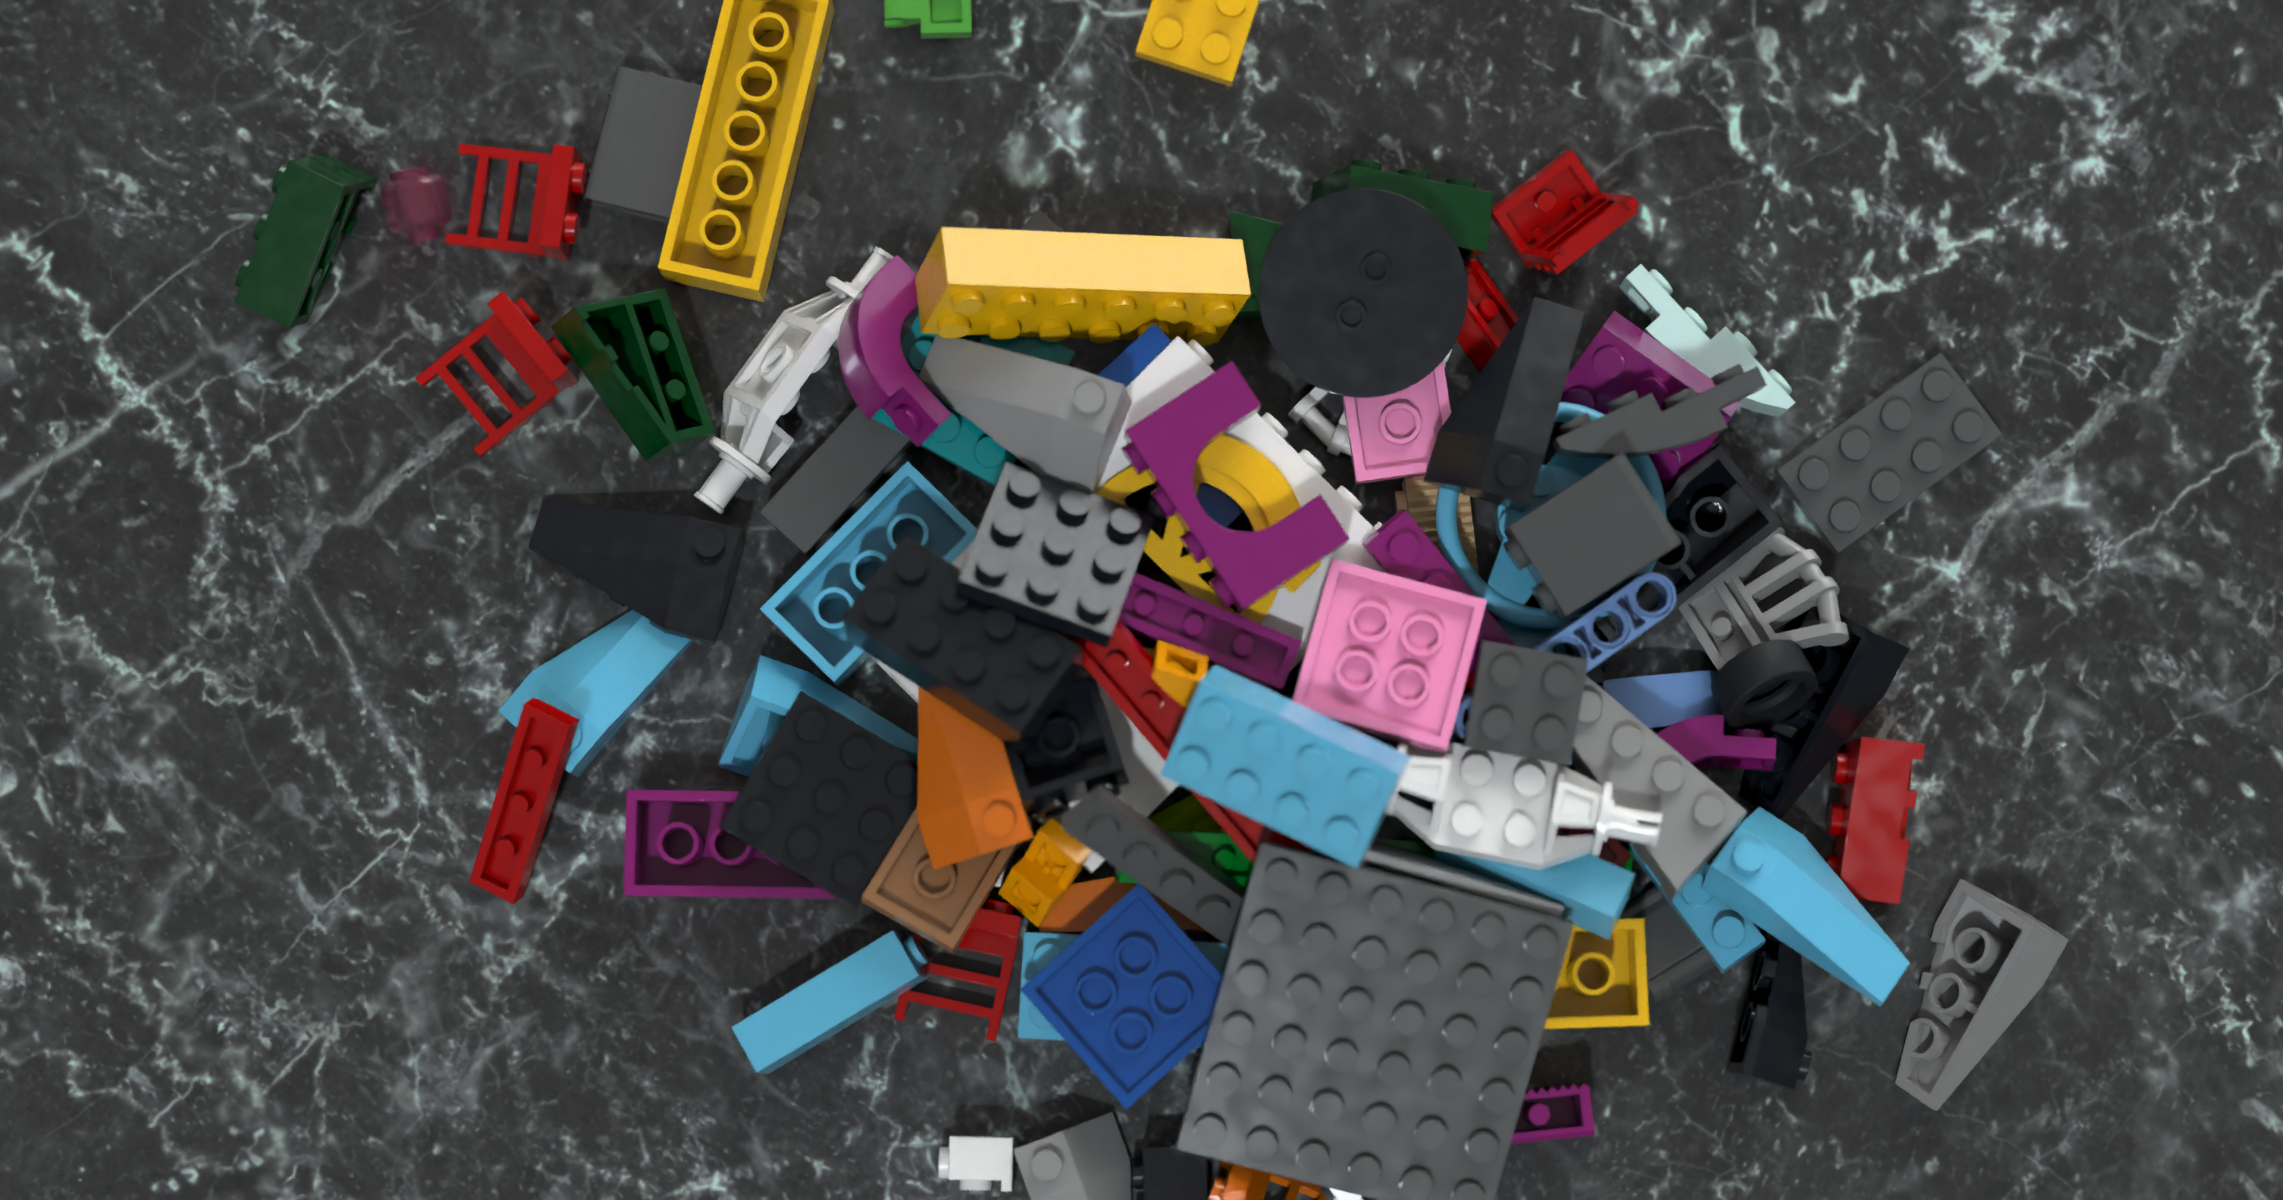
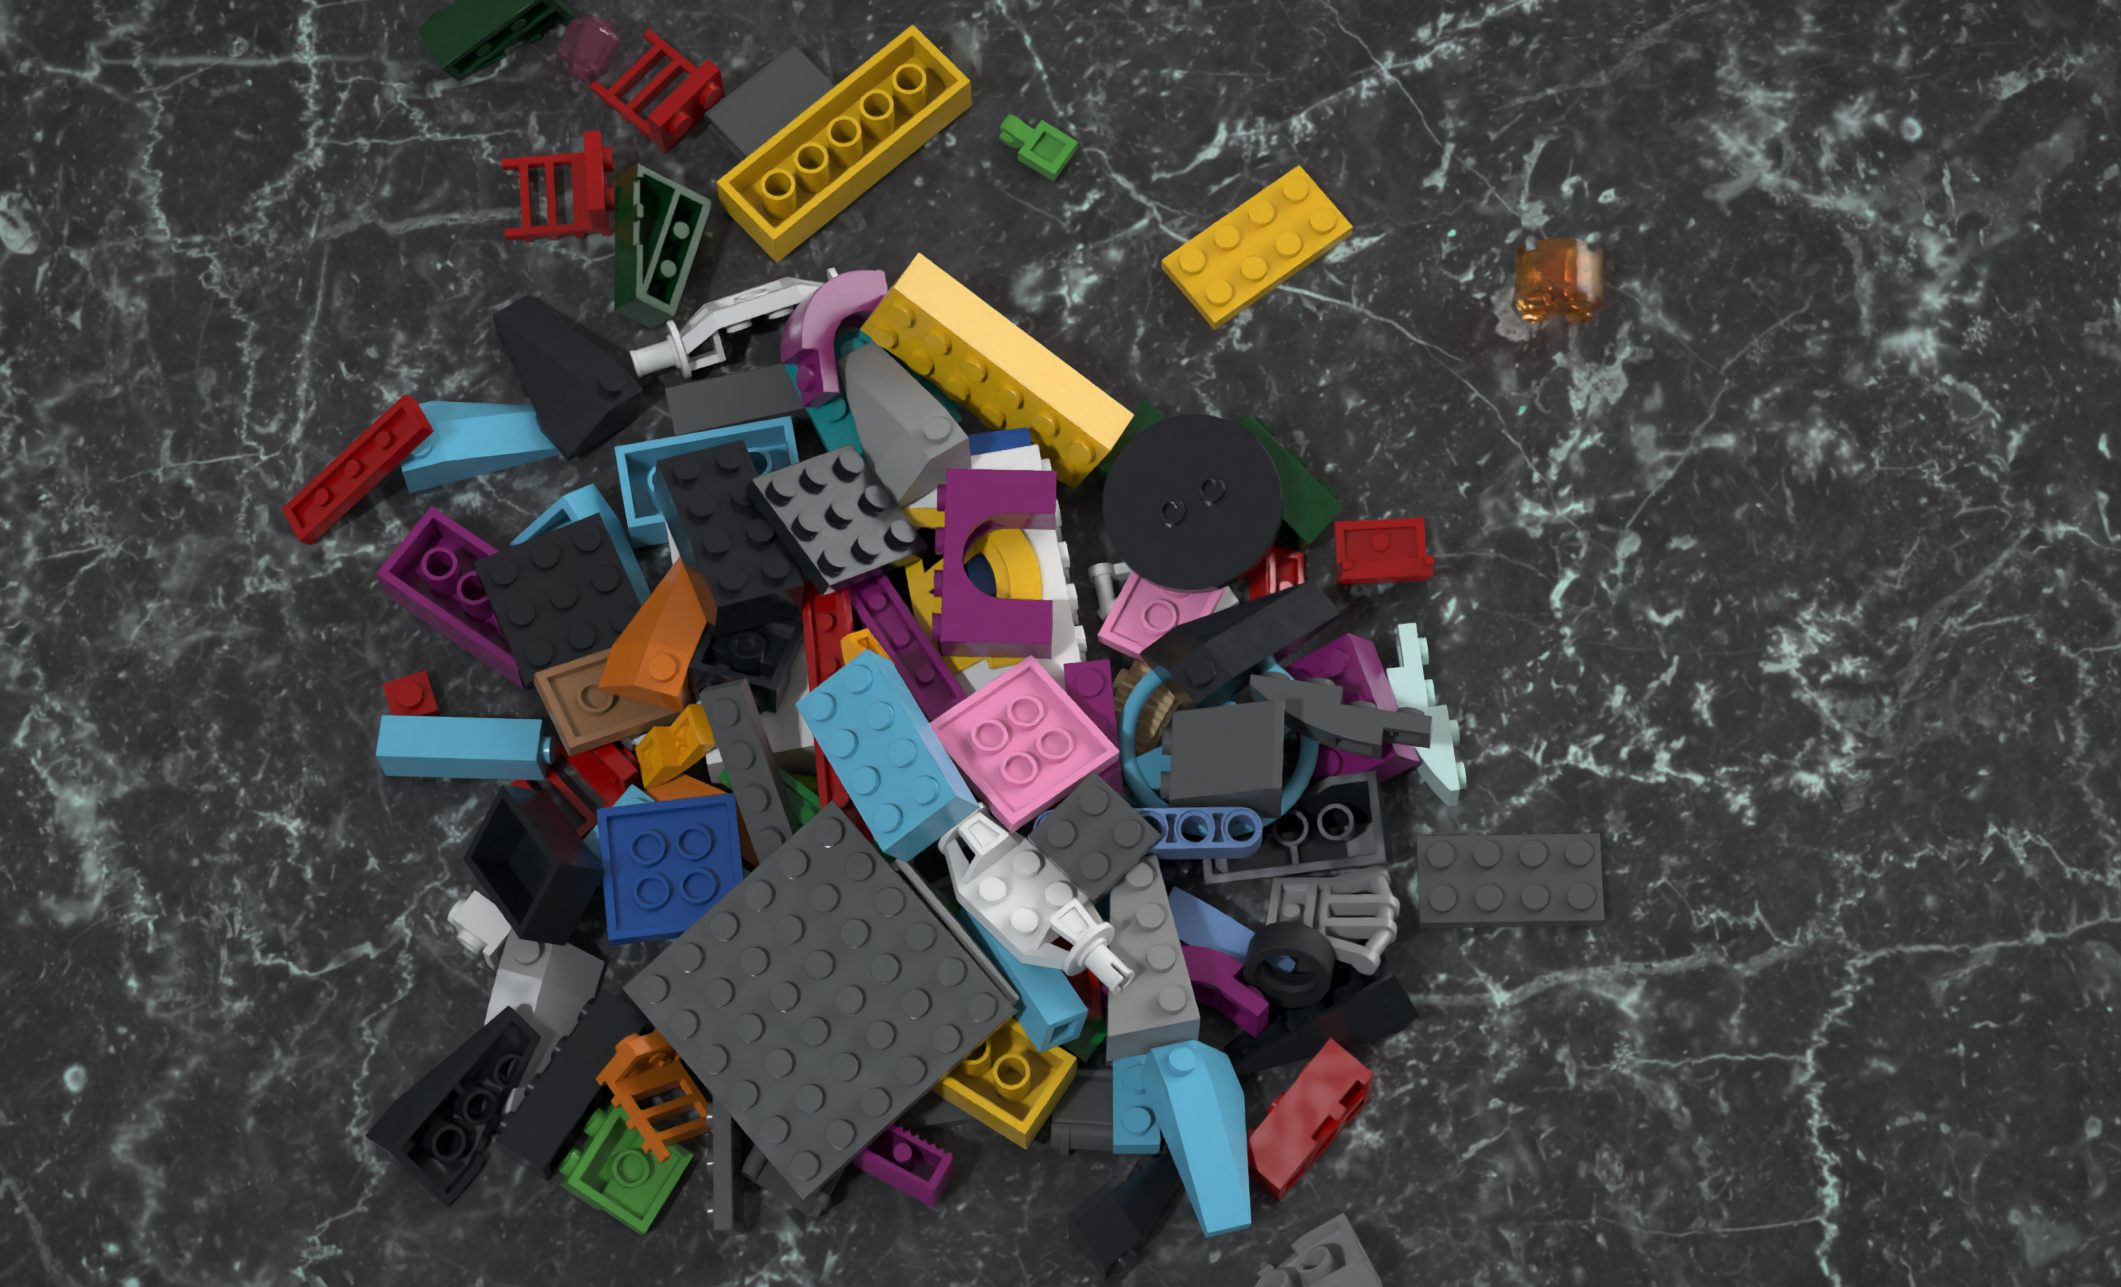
camera: 40 degrees right, 15 degrees down
none -> red plate [382,670,440,717]
none -> black piece [463,784,605,946]

